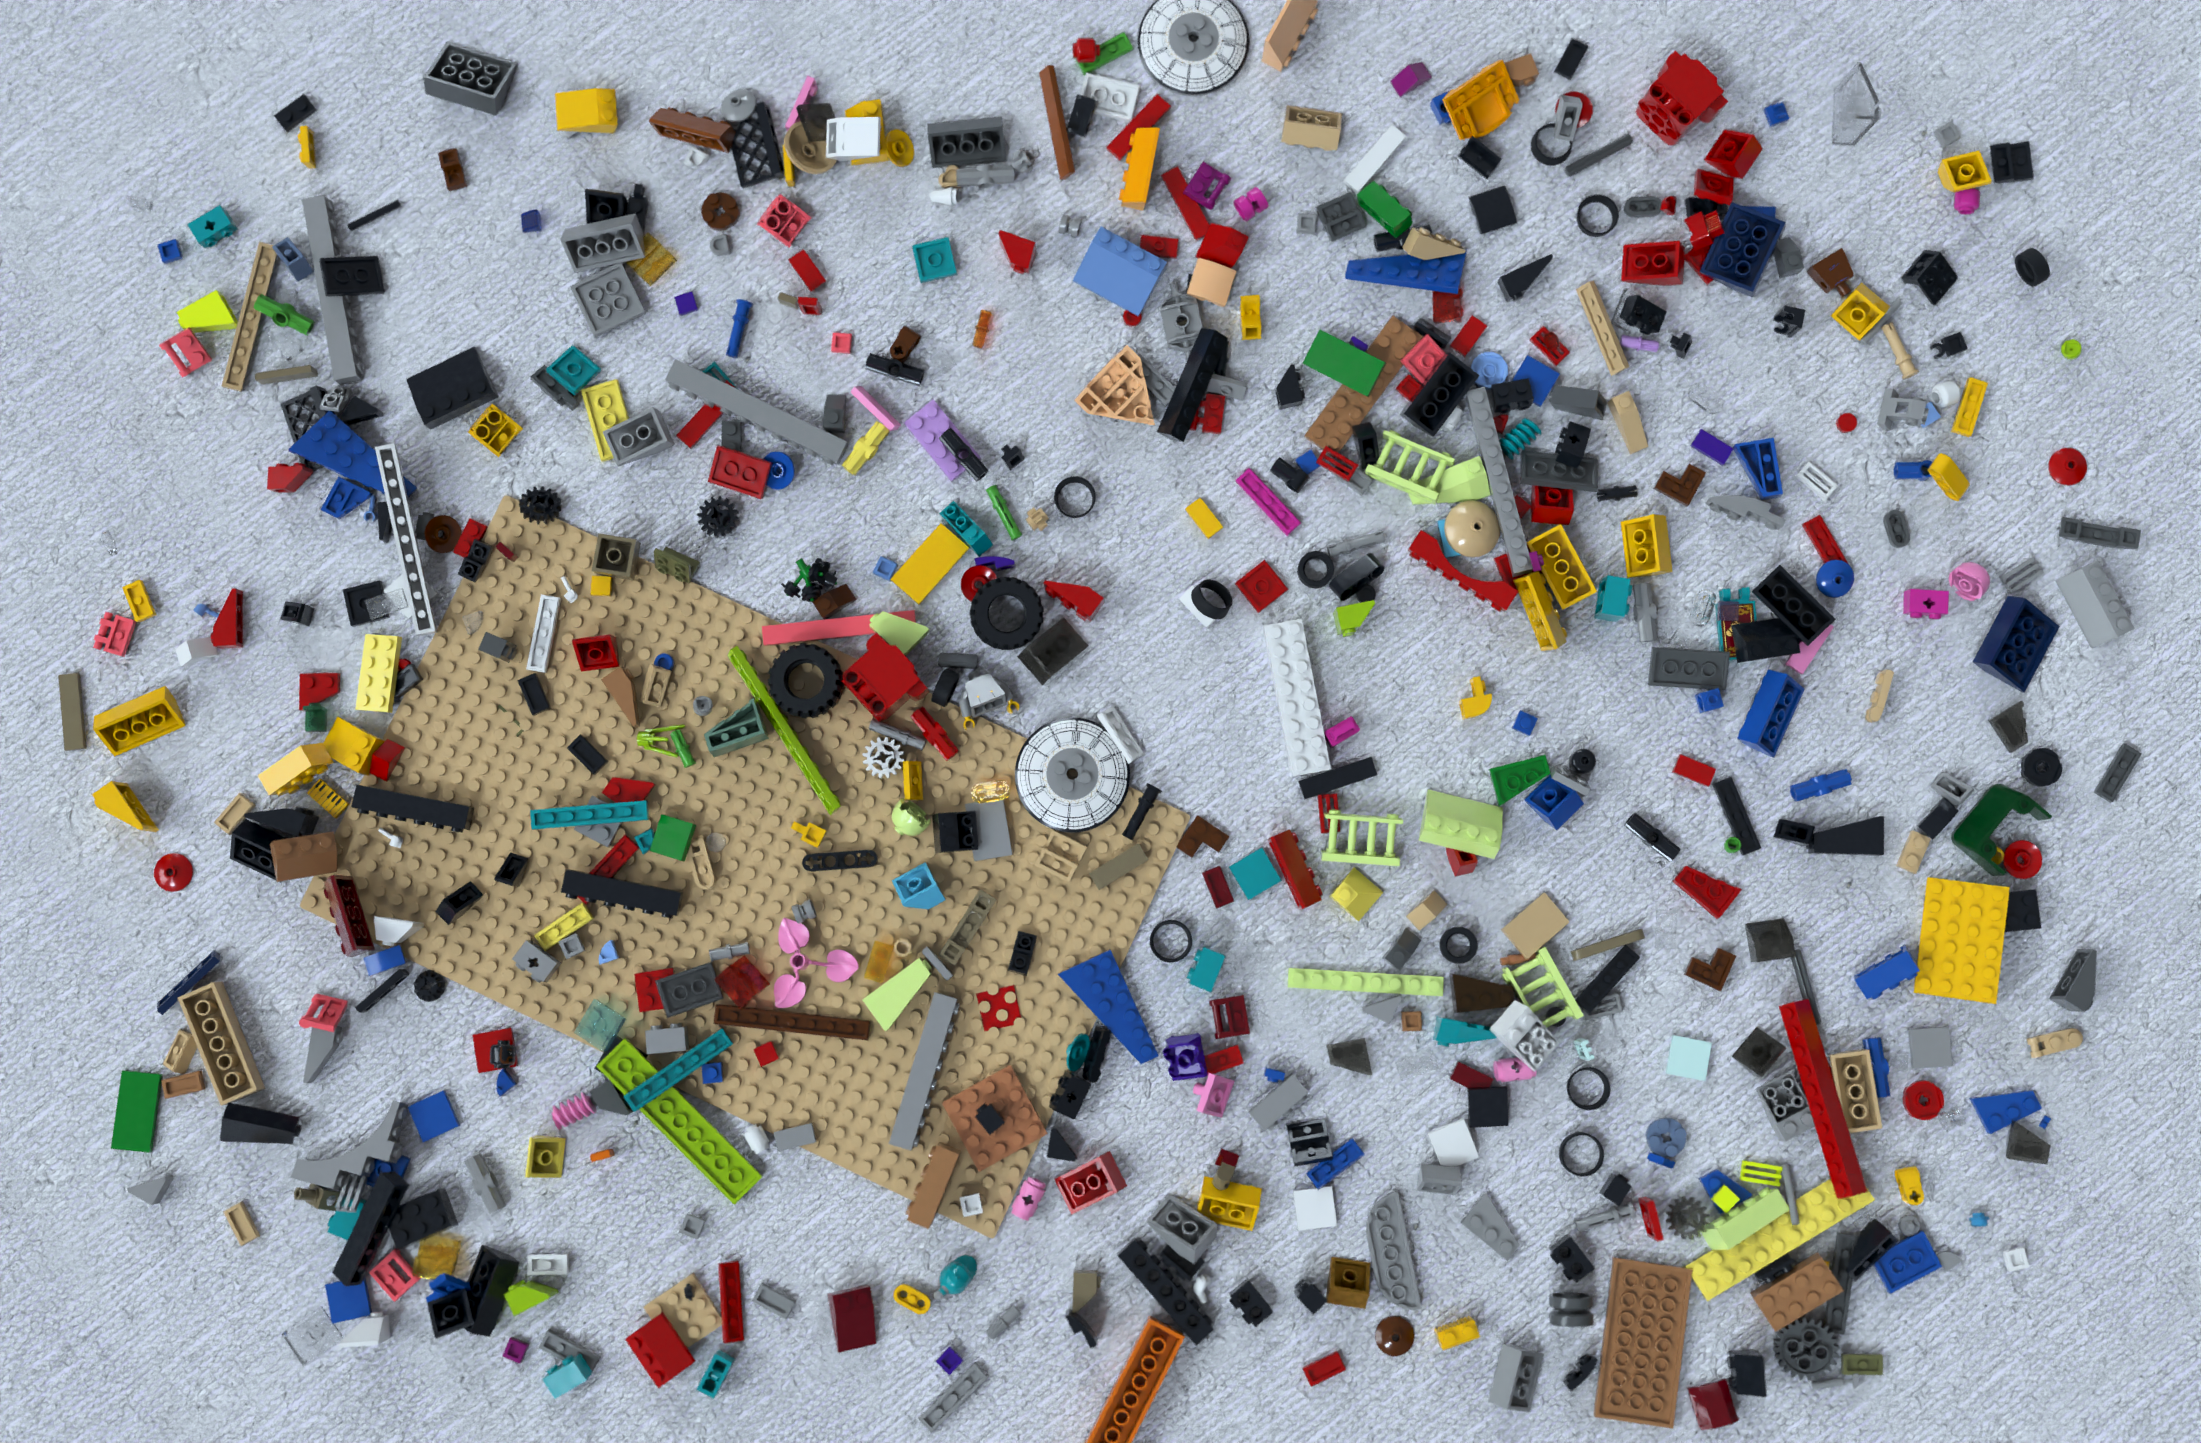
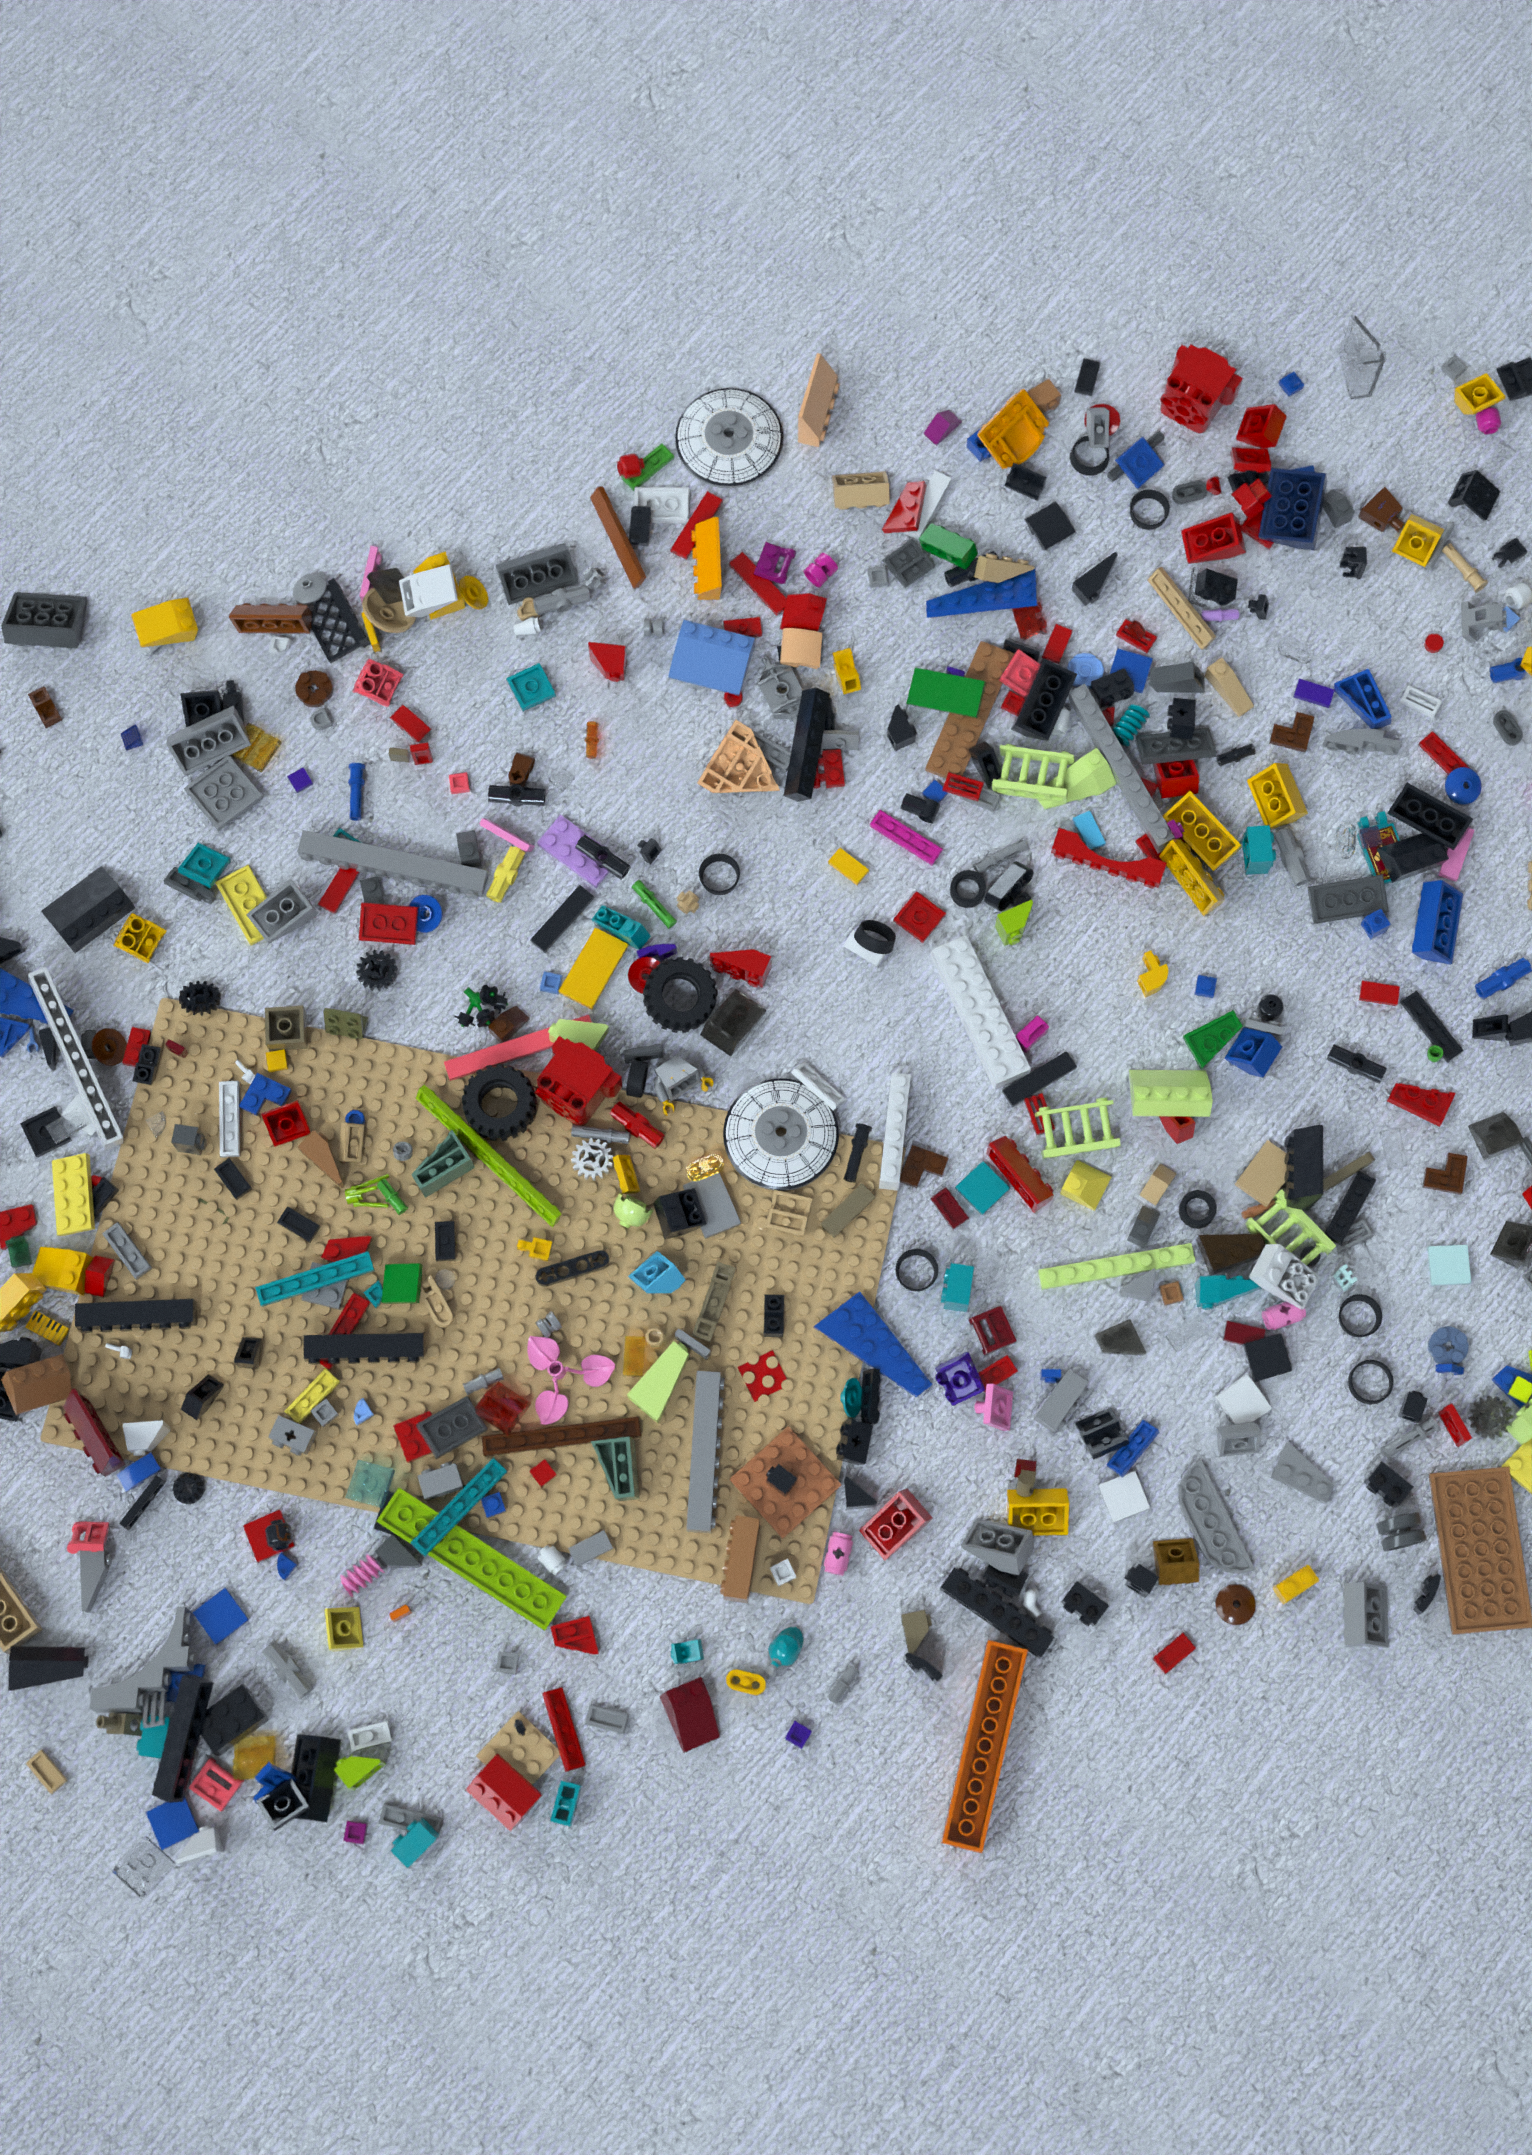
camera: 15 degrees left, 10 degrees down
light grey tile [918,1362,989,1433] -> none
tan dish [1444,500,1500,557] -> none
none -> light grey tile [102,1222,152,1280]
none -> blue plate [239,1073,292,1116]
none -> black plate [435,1221,456,1262]
none -> black tile [530,885,594,953]
none -> red wing [550,1616,599,1655]
none -> sand green wedge [591,1437,640,1501]
none -> teal bracket [671,1639,704,1664]
none -> white brick [879,1073,911,1191]
none -> wing [882,481,927,534]
none -> blue tile [1115,437,1165,489]
none -> black slope [1284,1124,1323,1211]

